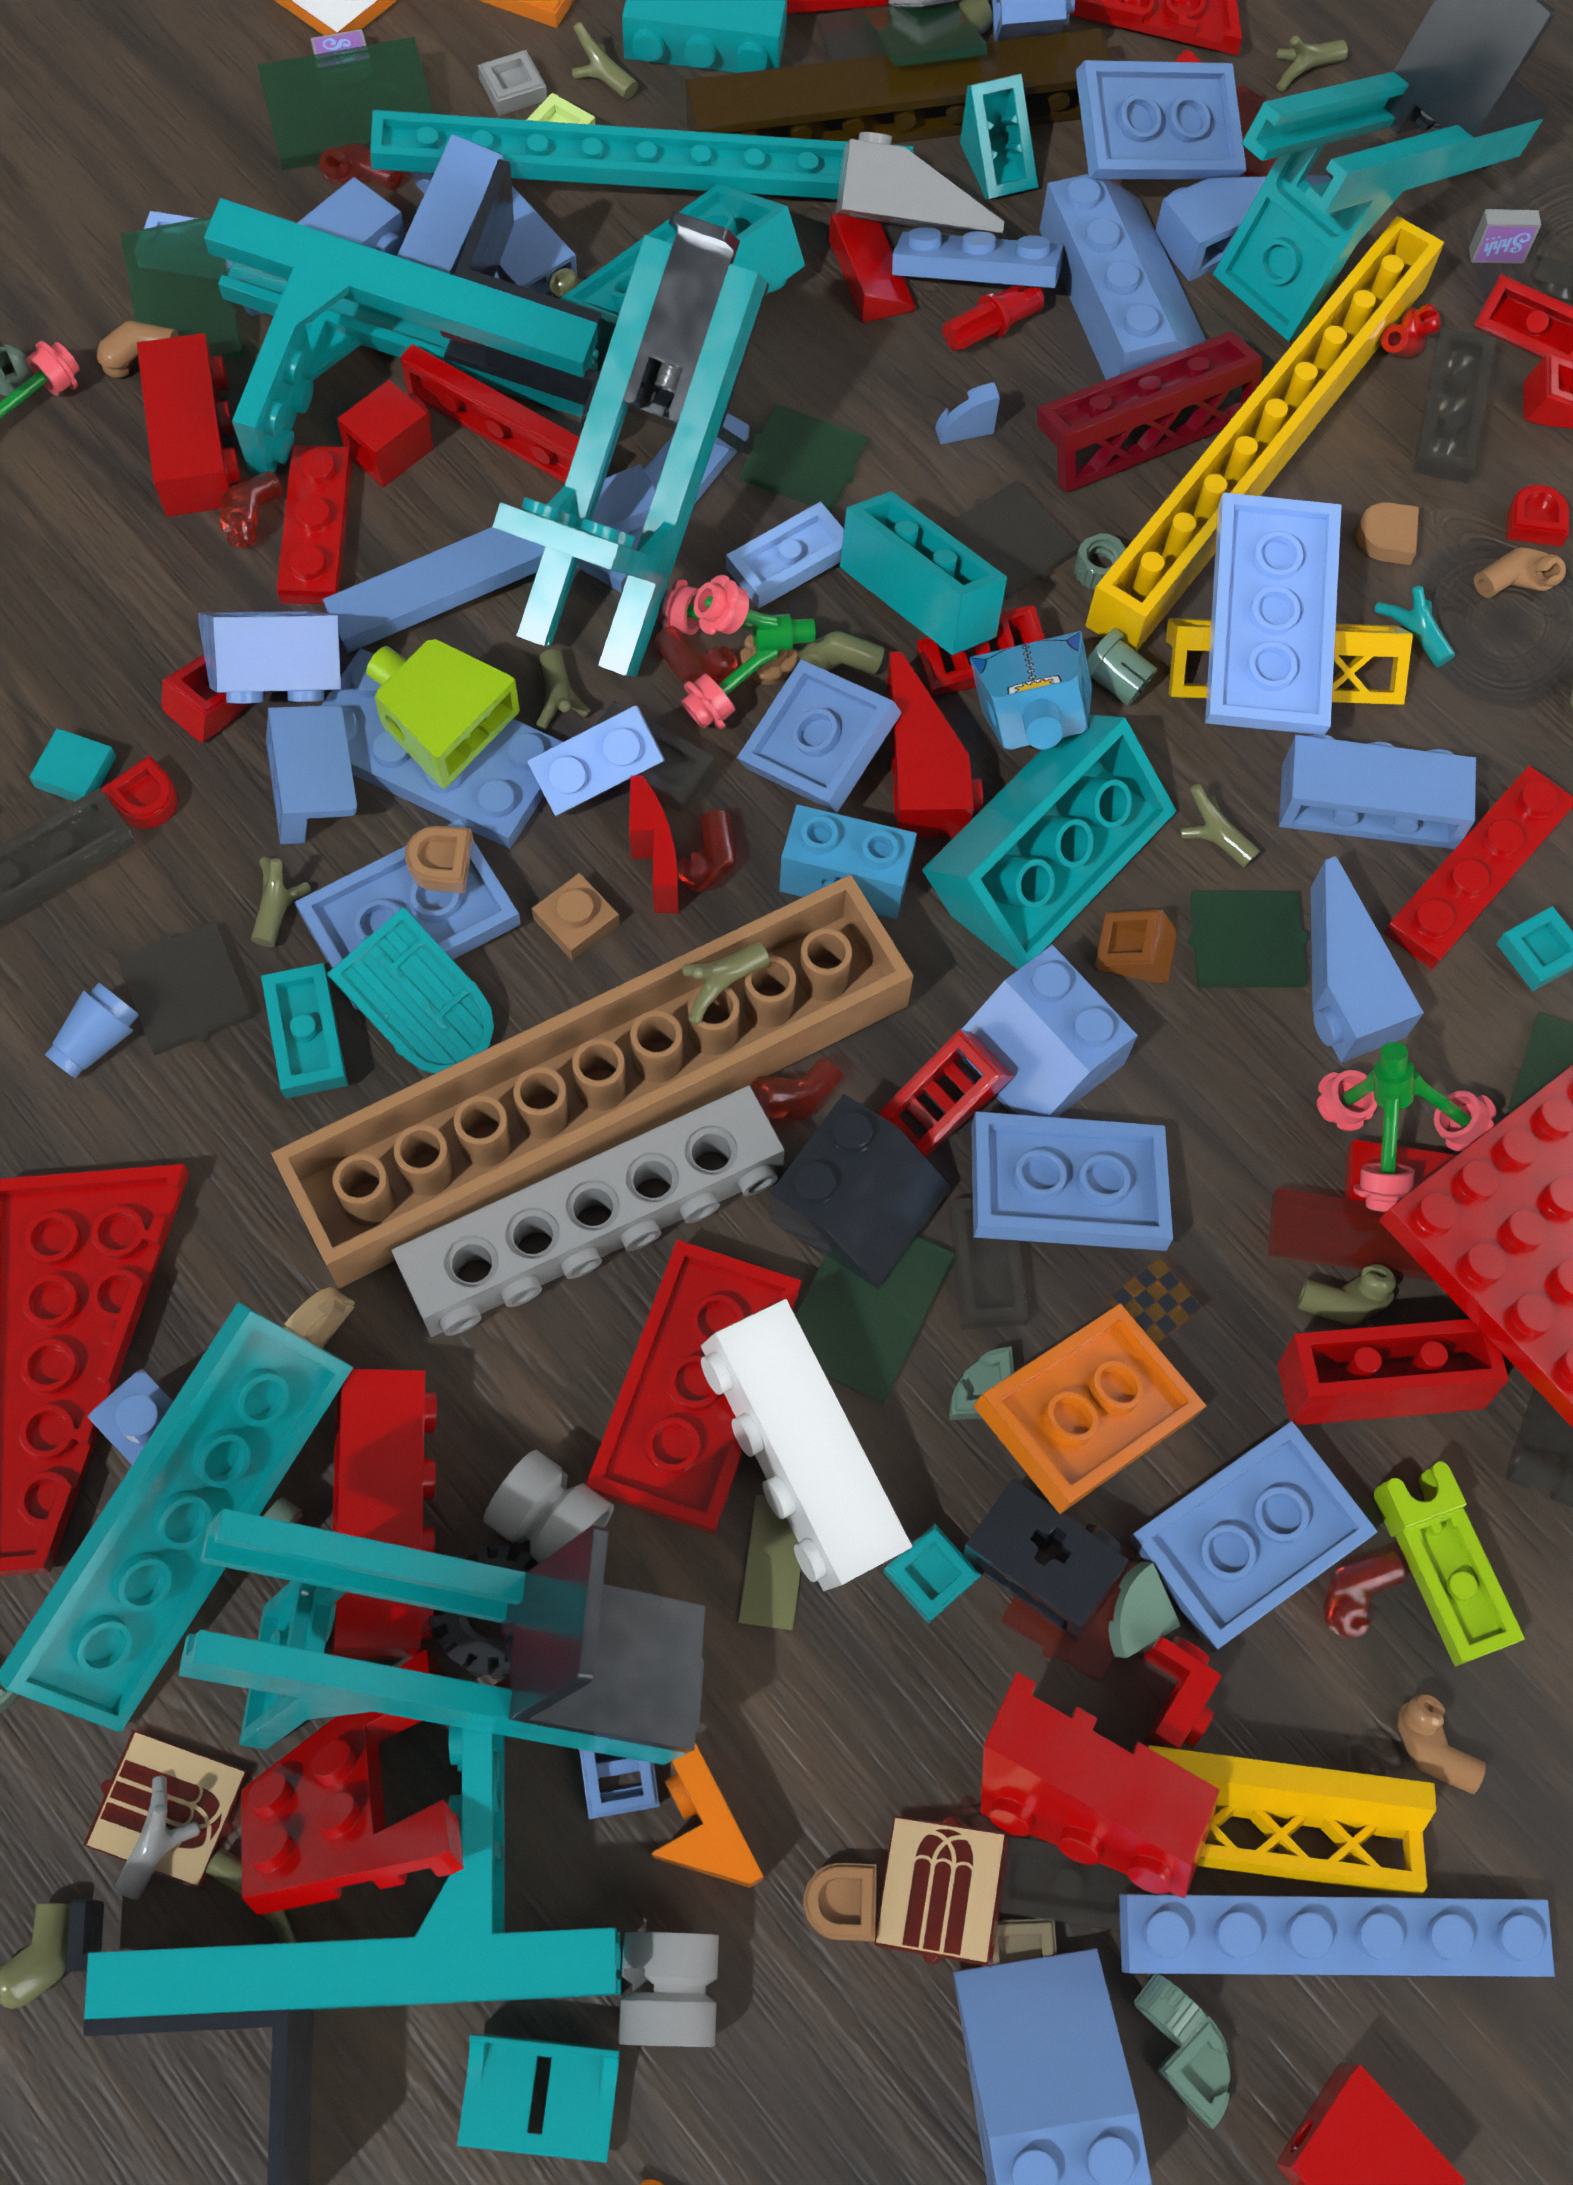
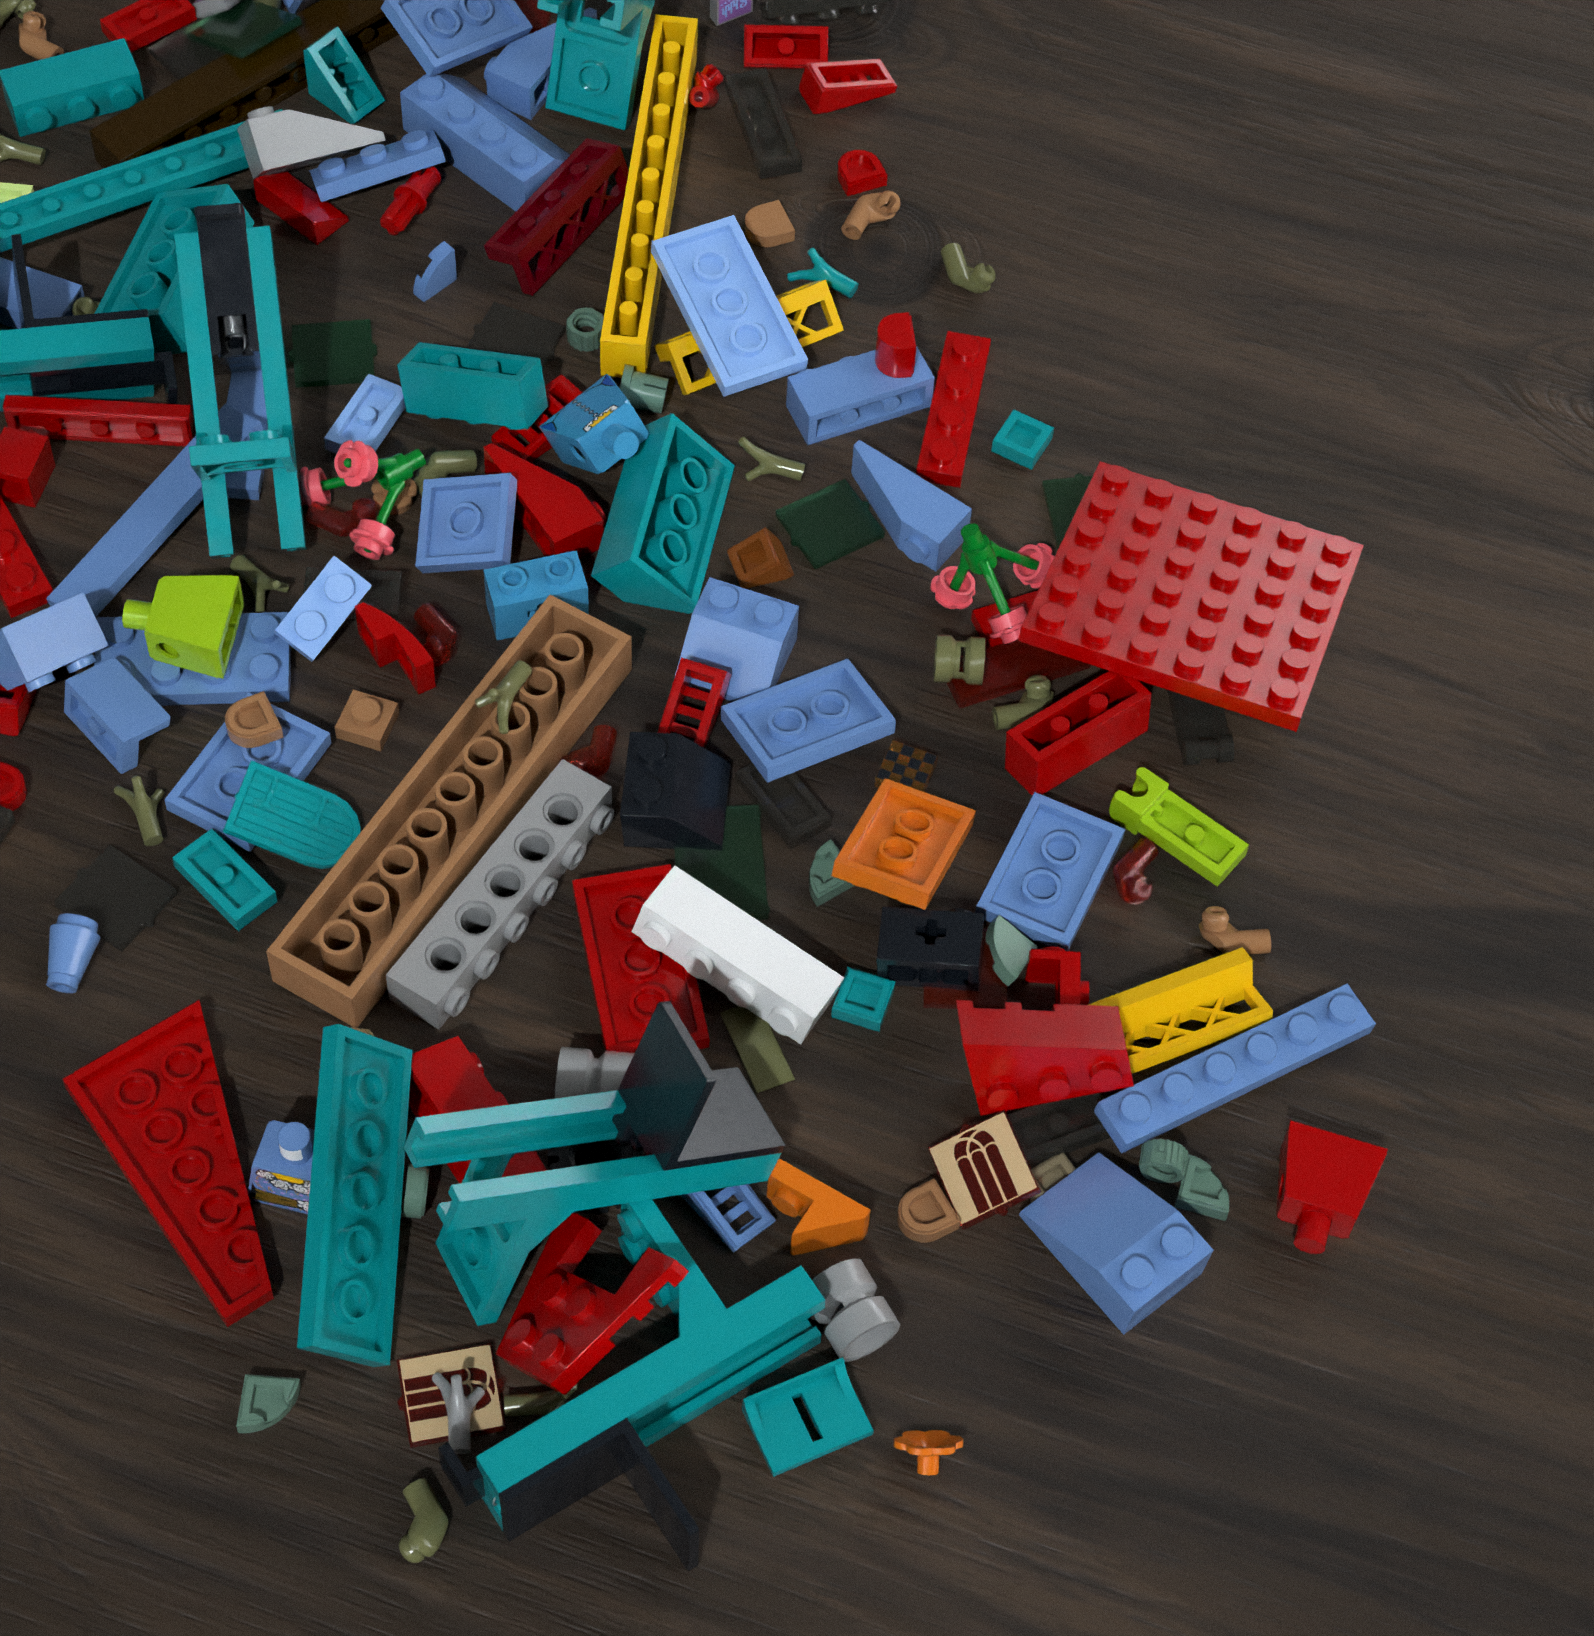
camera: 30 degrees left, 10 degrees down
none -> red brick [875,312,916,378]
none -> olive wheel [933,634,985,685]

